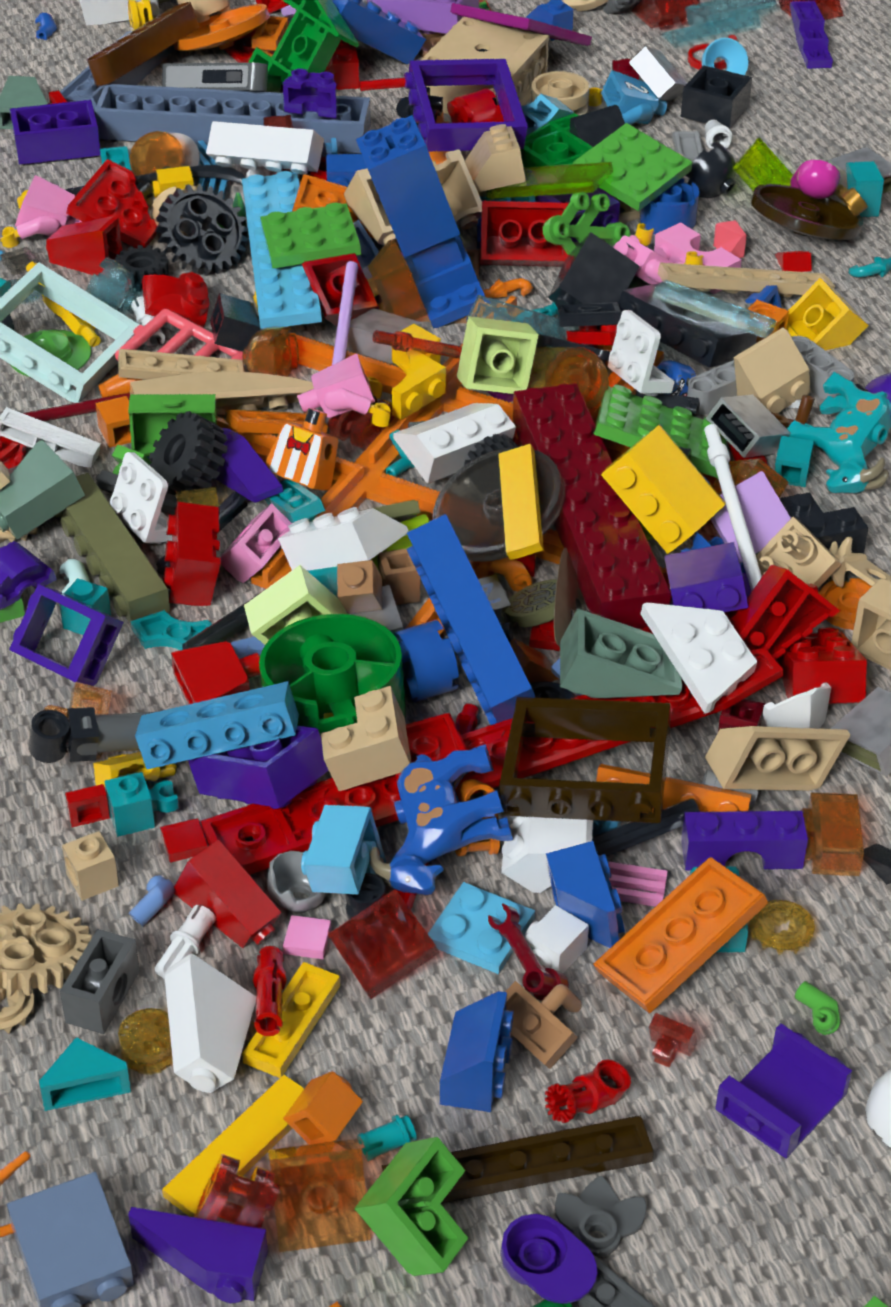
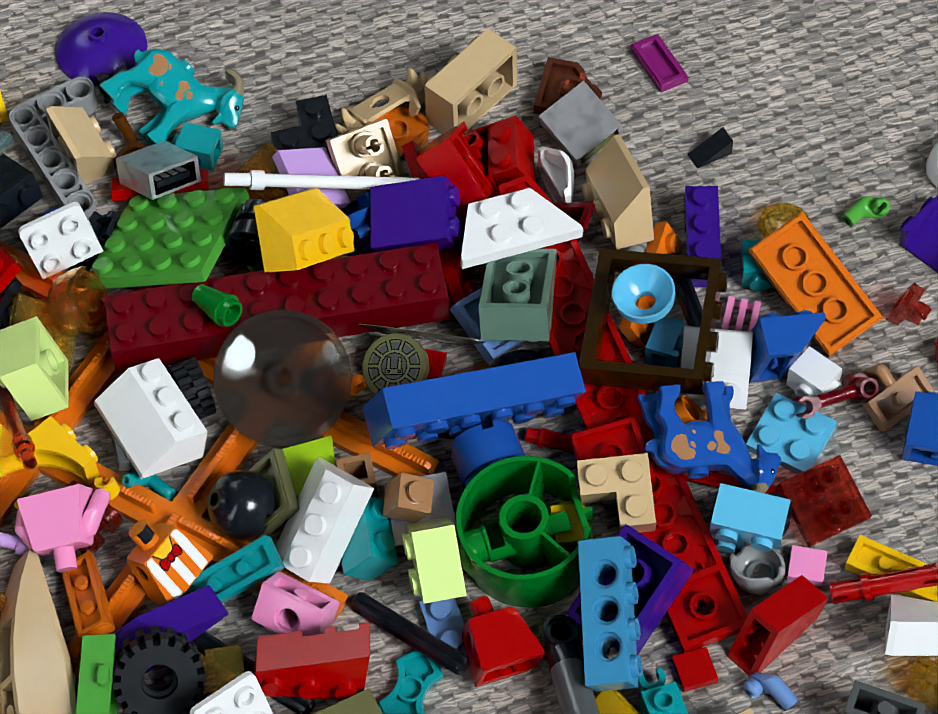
camera: 85 degrees left, 15 degrees up
white axle [155,905,216,979] -> none
yellow tile [499,444,544,560] -> none
clear orange brick [801,792,864,876] -> none
none -> green cone [192,284,242,326]
none -> black cylinder [207,470,275,541]
none -> medium azure piece [612,264,675,324]

